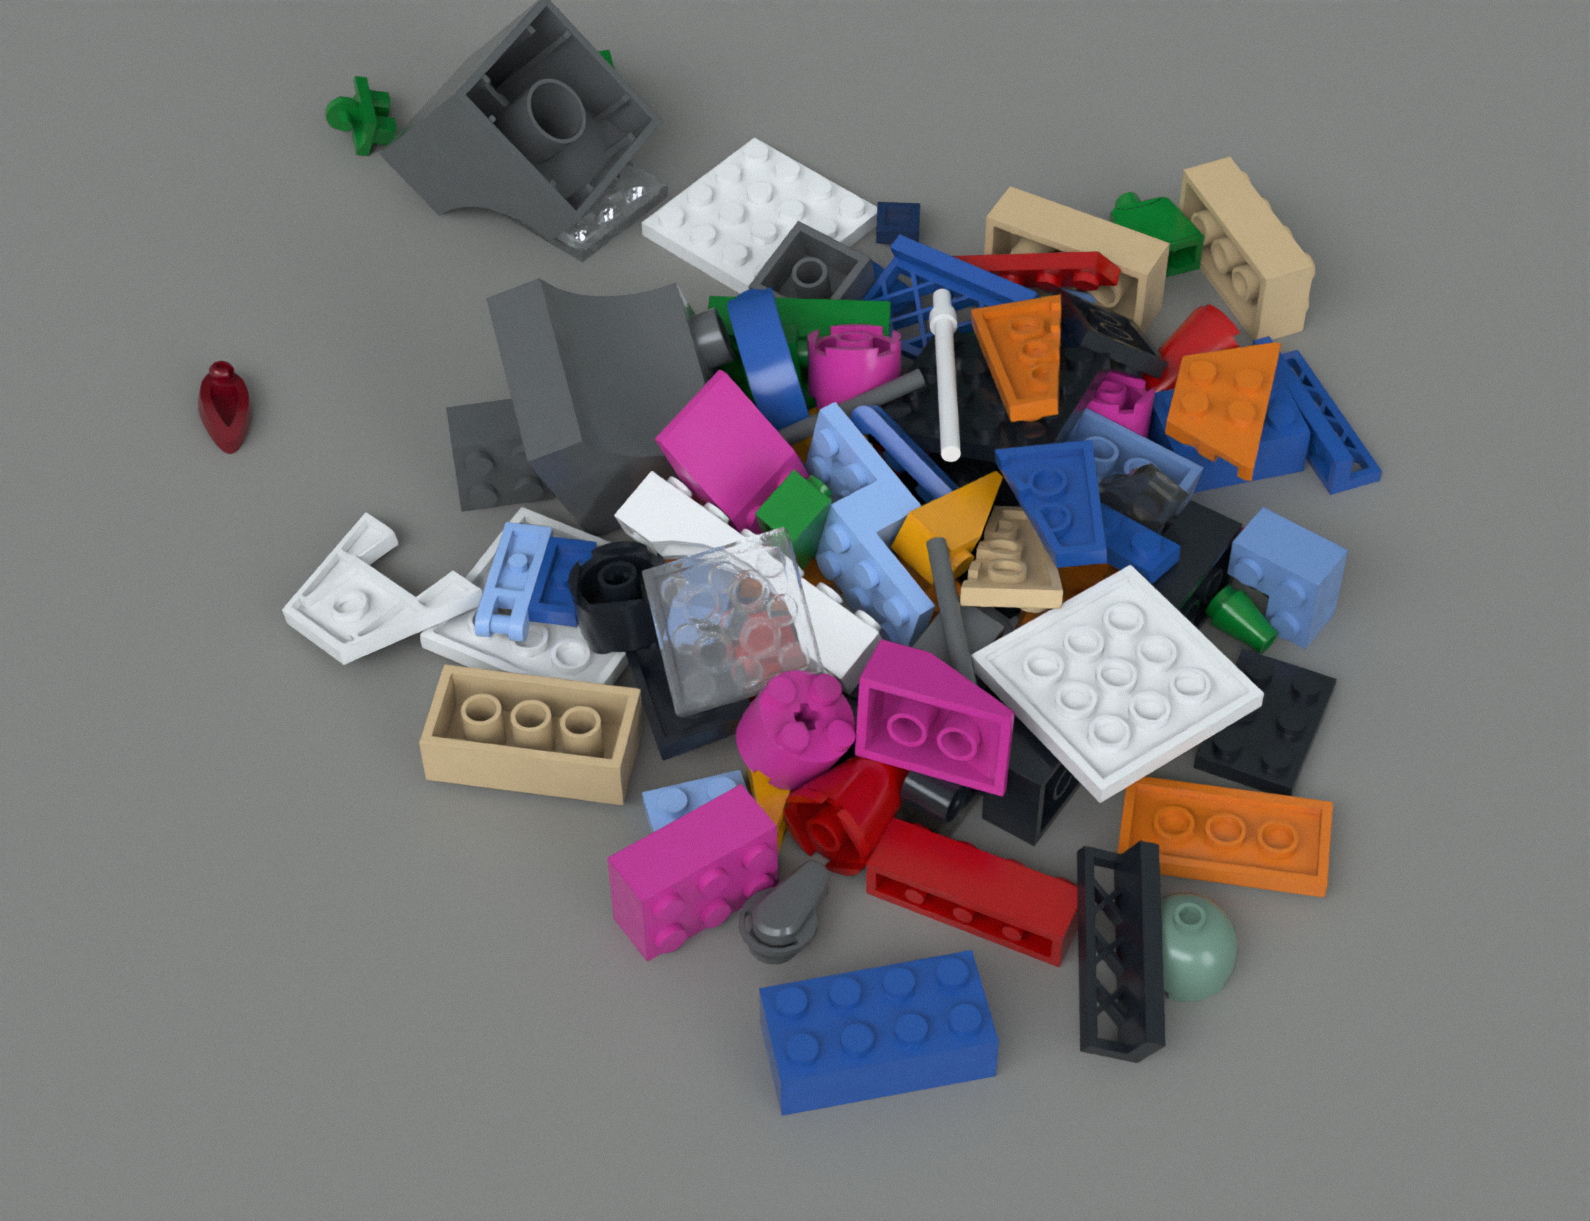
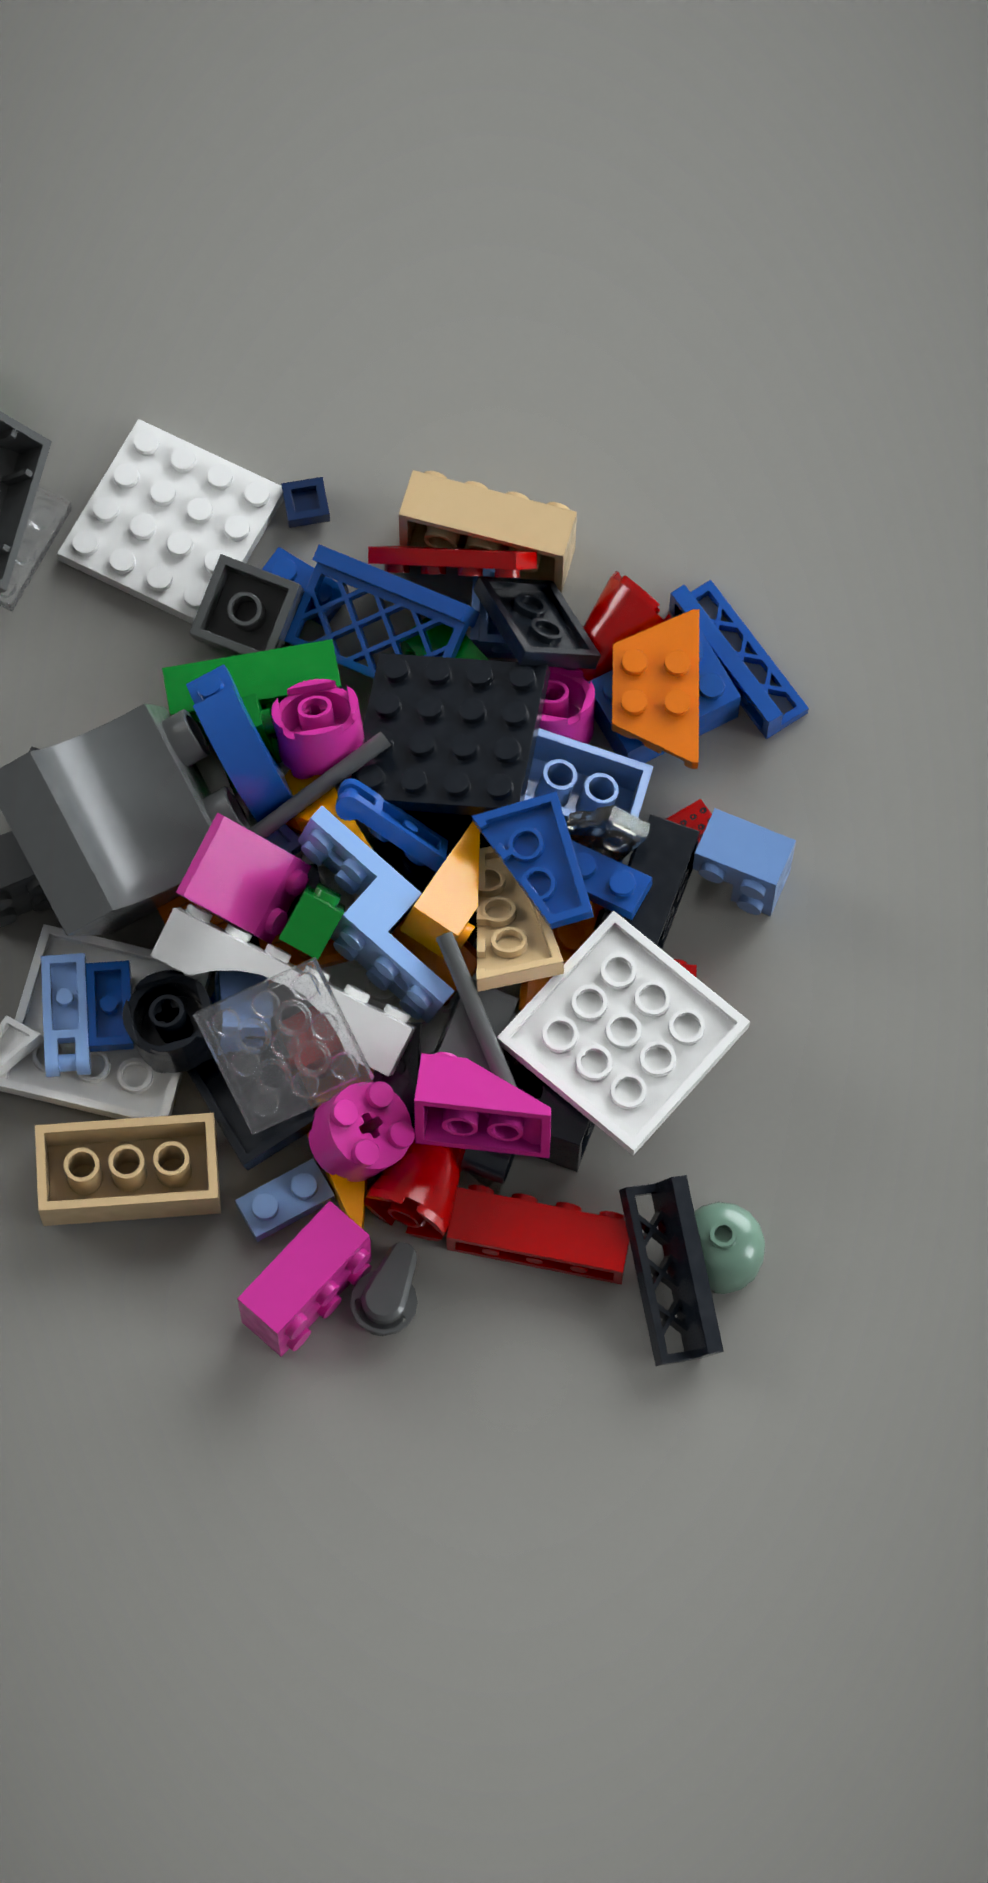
camera: 15 degrees left, 20 degrees up
blue brick [759,950,999,1116] -> none
white bar [929,289,961,462] -> none
orange wing [971,294,1062,422] -> none
green torso [1109,192,1204,277] -> none
orange plate [1117,776,1333,898] -> none
tan brick [1179,156,1315,340] -> none
black plate [1193,649,1337,796] -> none
green cone [1205,585,1279,654] -> none

